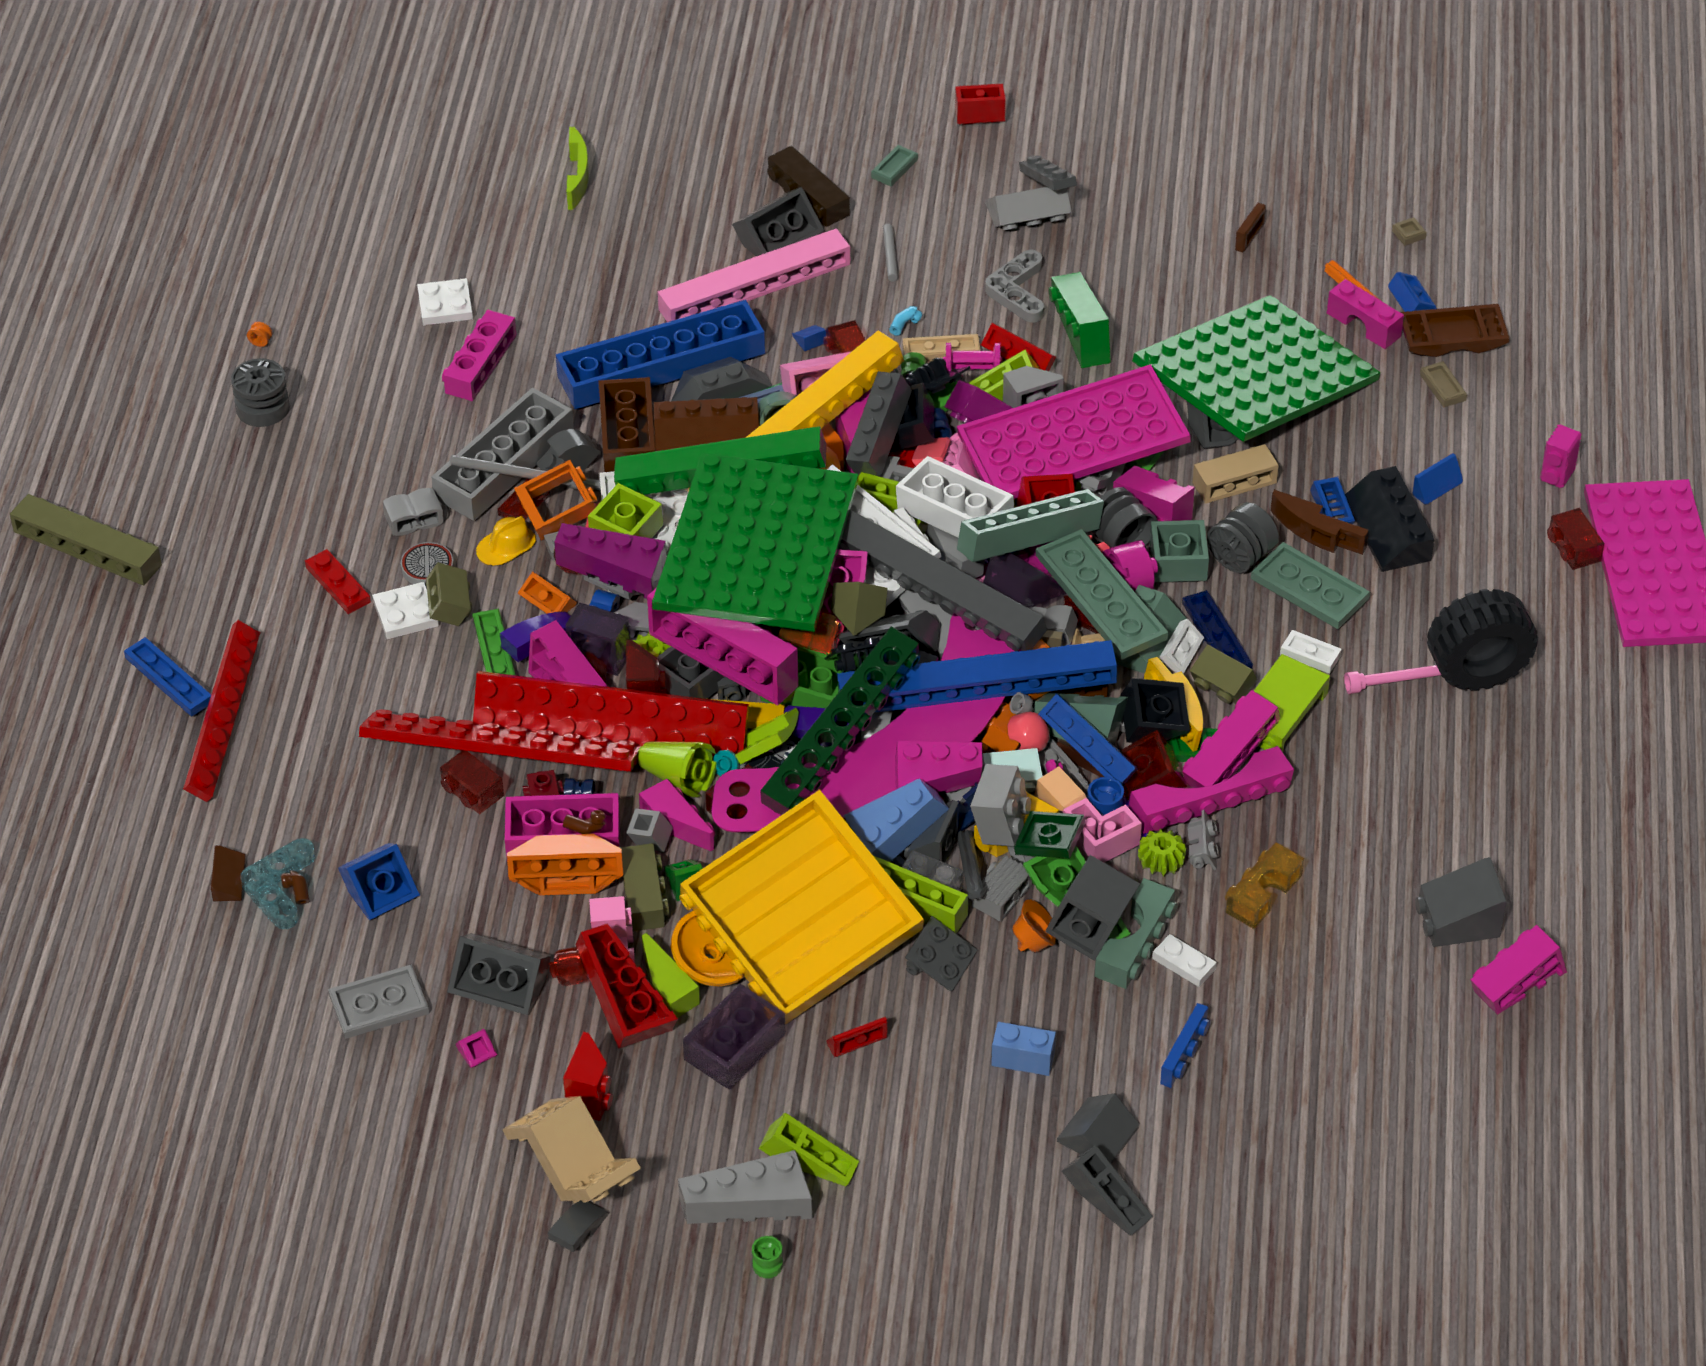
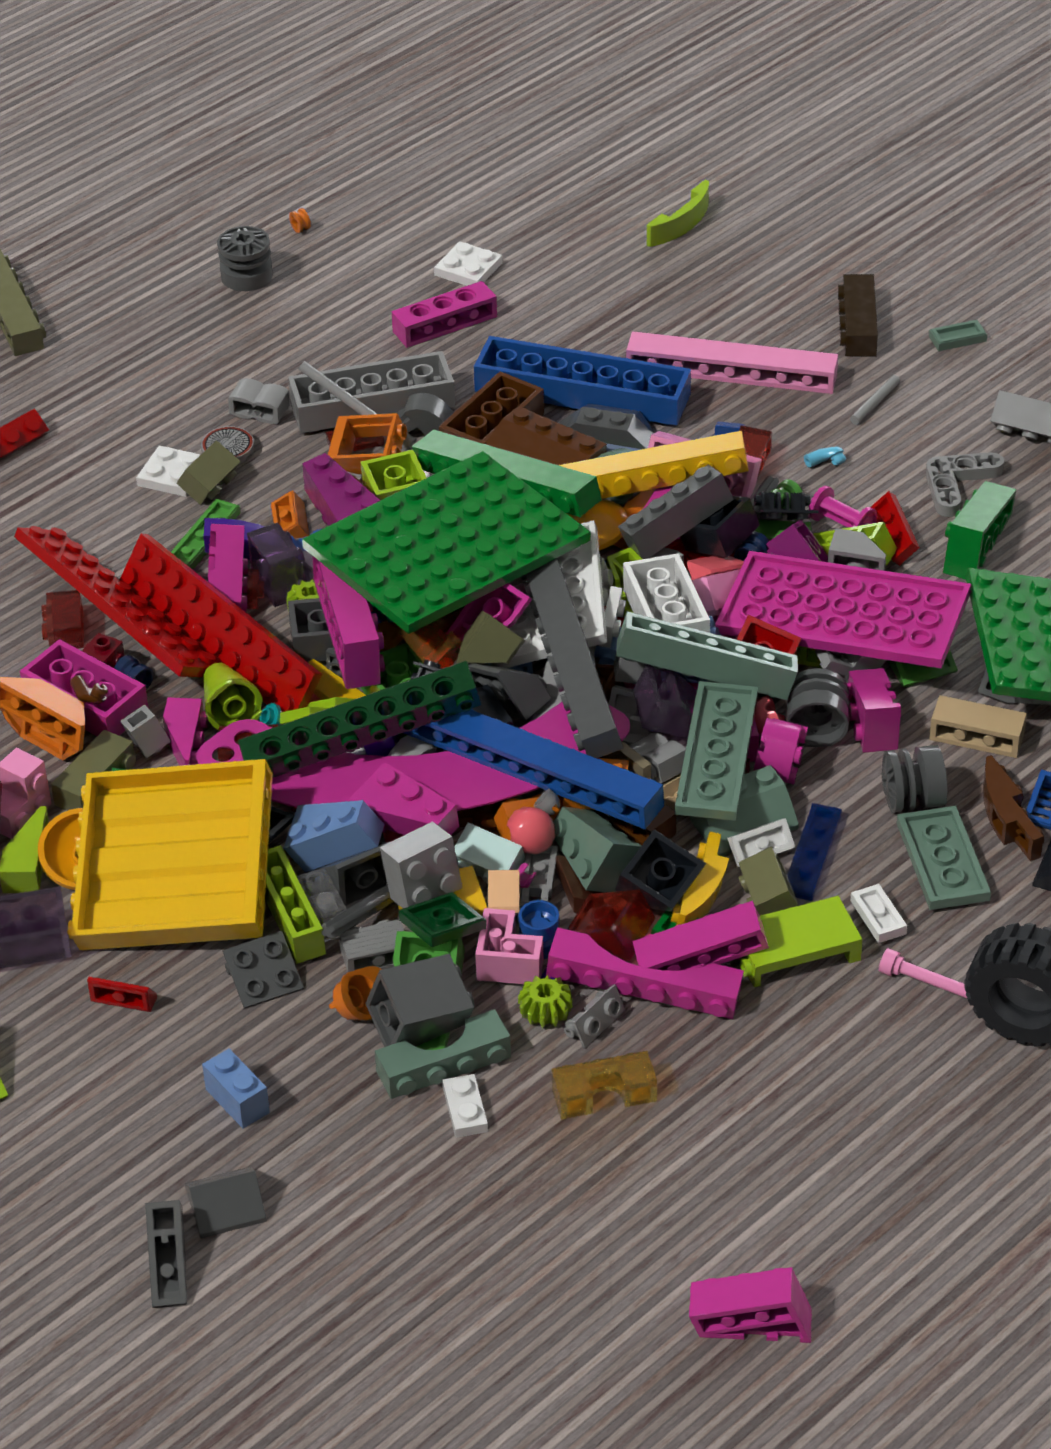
camera: 40 degrees right, 5 degrees down
red plate [305,549,371,614] -> none
yellow piece [476,516,536,566] -> none
clear red slope [626,640,667,694] -> none
dark grey slope [732,187,824,257] -> none
tan tile [903,334,980,361] -> none
blue plate [1038,693,1138,786] -> none
sand green brick [1150,520,1209,582] -> none
blue plate [1160,1003,1210,1088] -> none
dark grey slope [1415,857,1506,947] -> none

